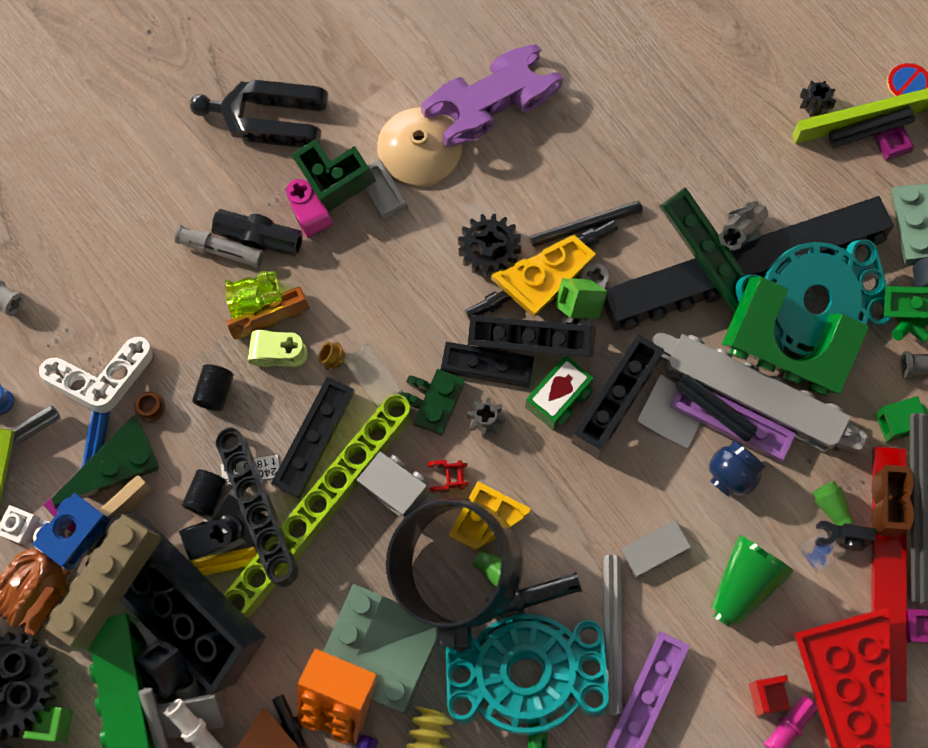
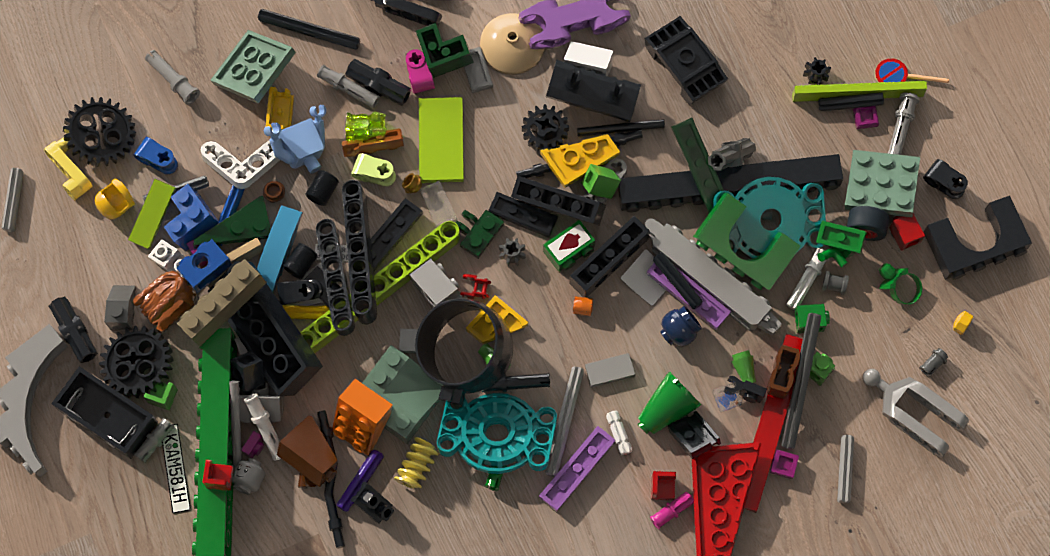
camera: 10 degrees right, 0 degrees up
none -> blue brick [164,184,220,252]
none -> sand green plate [211,30,296,103]
none -> dark azure slope [257,205,303,293]
none -> black axle [258,9,361,50]
none -> light blue torso [264,105,326,174]
none -> yellow hinge [265,87,294,137]
none -> black beam [342,180,377,325]
none -> light grey tile [399,329,418,353]
none -> lime tile [419,97,464,183]
none -> black piece [546,60,641,122]
none -> white brick [564,41,613,76]
none -> orange hose [573,296,593,316]
none -> white axle [606,411,632,455]
none -> black plate [644,16,728,106]
none -> black plate [668,411,721,459]
none -> white axle [786,248,827,310]

